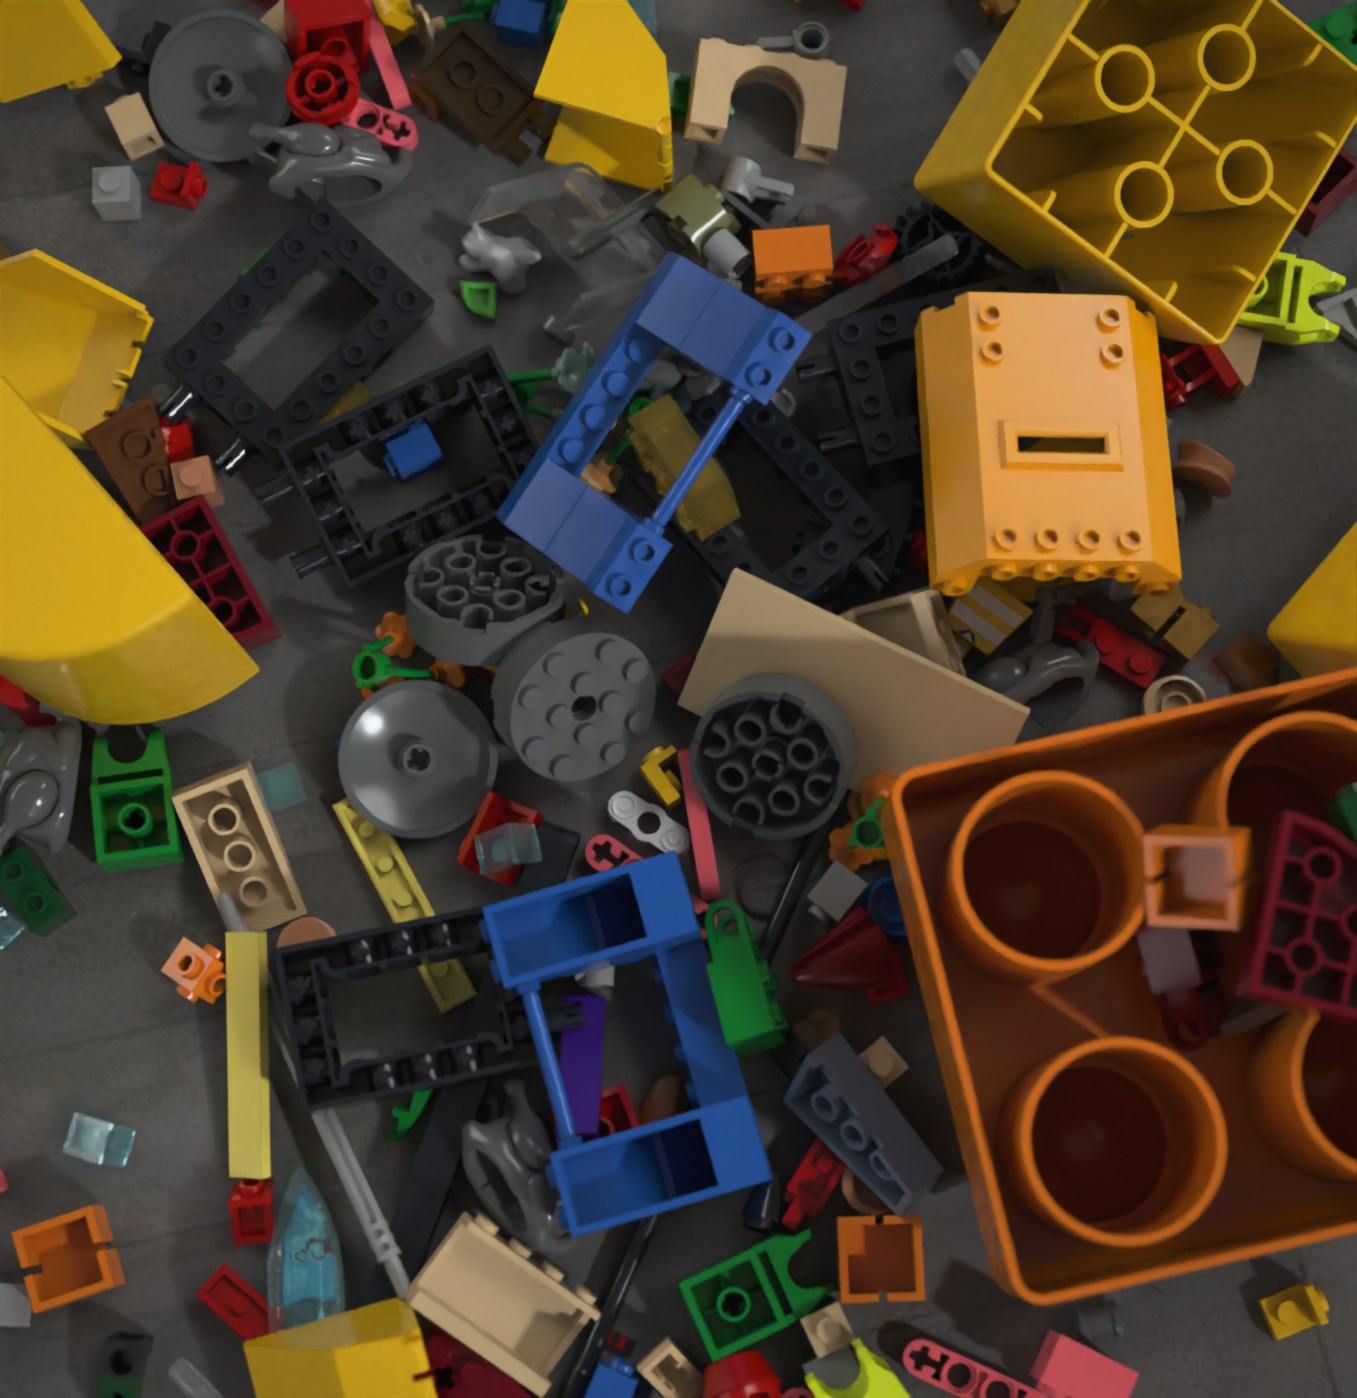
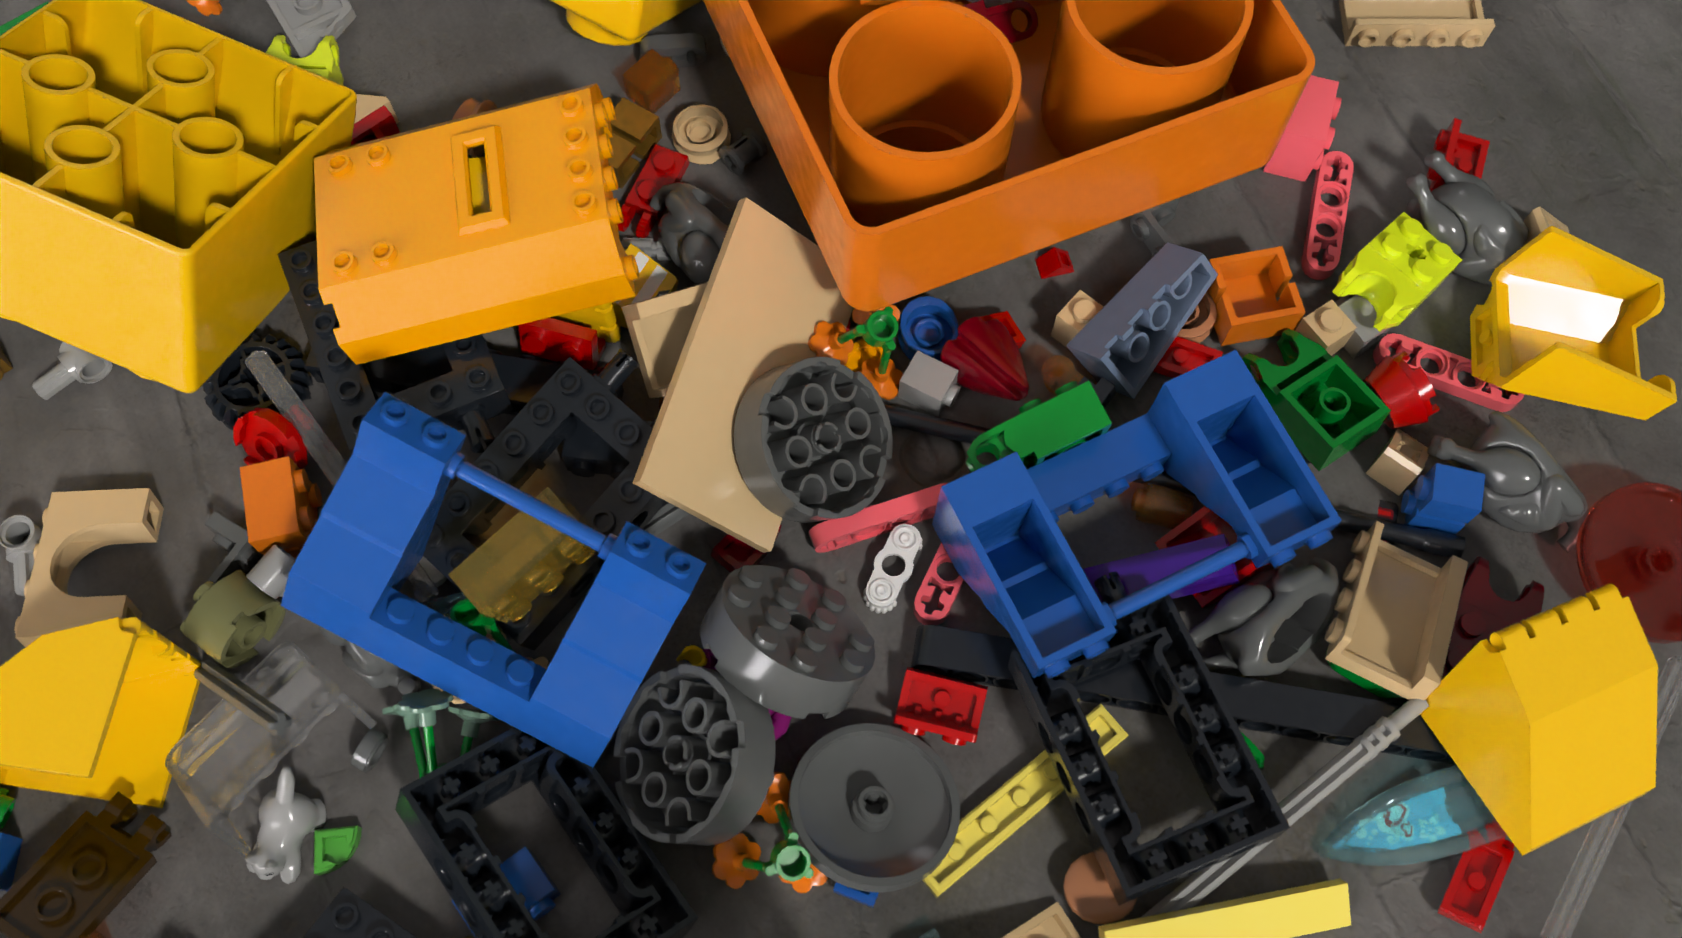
camera: 105 degrees left, 10 degrees down
red bracket [228,1178,277,1246] -> none
clear light blue bracket [474,823,542,875] -> none
yellow bracket [640,745,683,812] -> none
light grey axle [719,157,794,206] -> none

